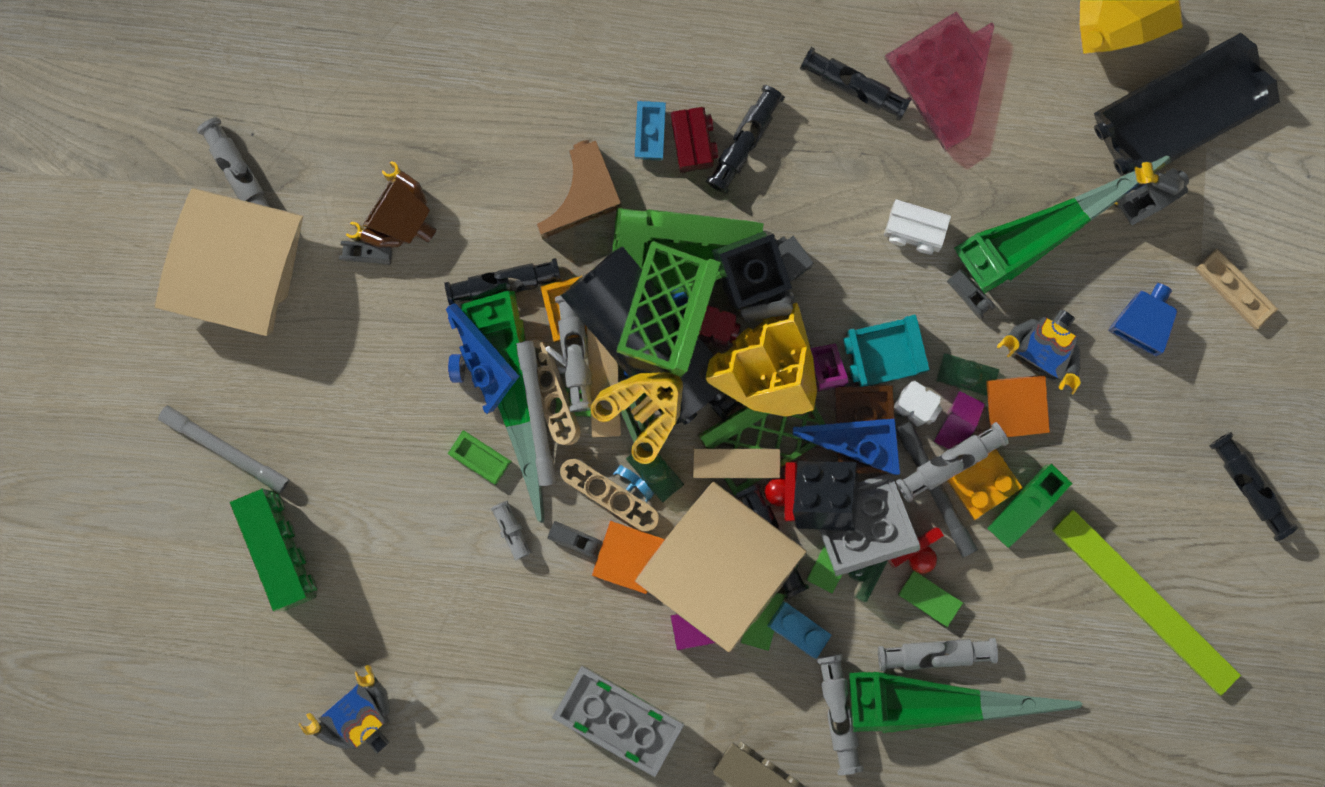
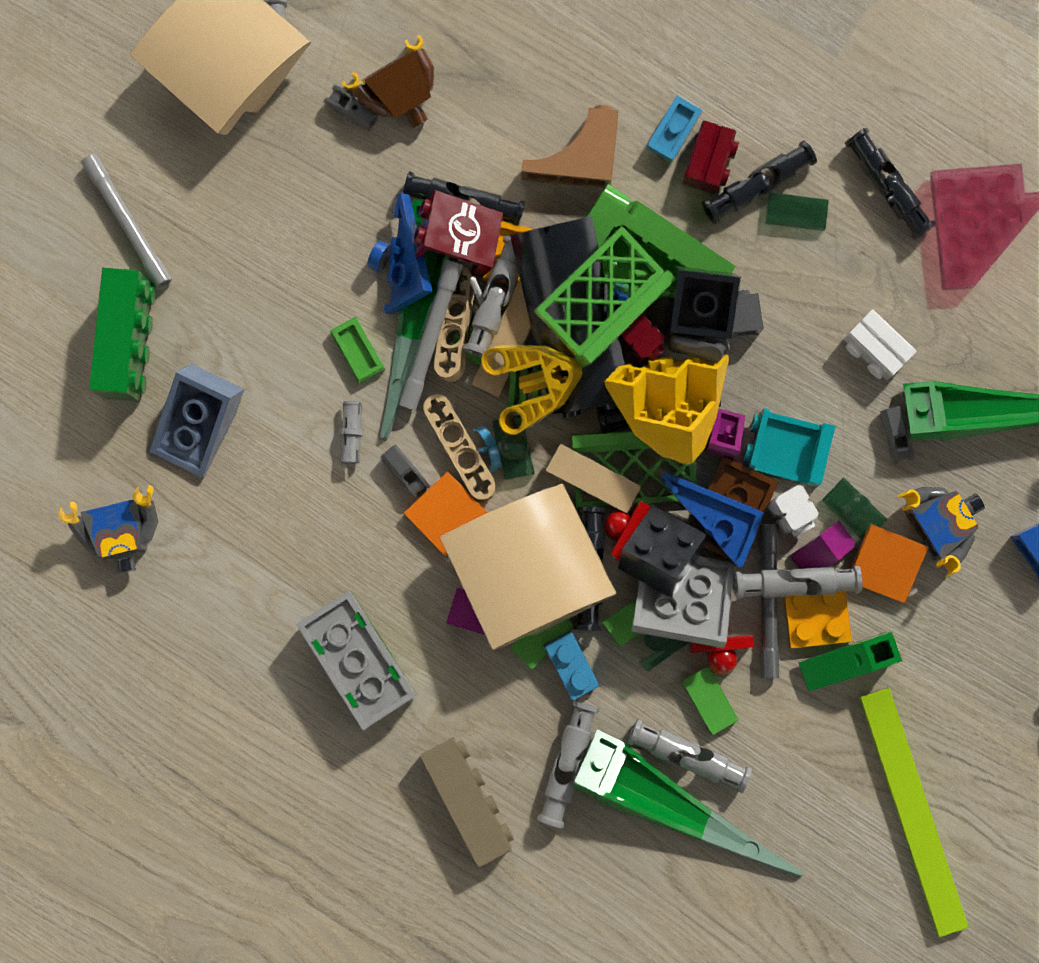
camera: 25 degrees right, 0 degrees up
none -> sand blue slope [149,364,245,478]
none -> dark red panel [413,190,503,278]
none -> clear green tile [765,192,829,231]

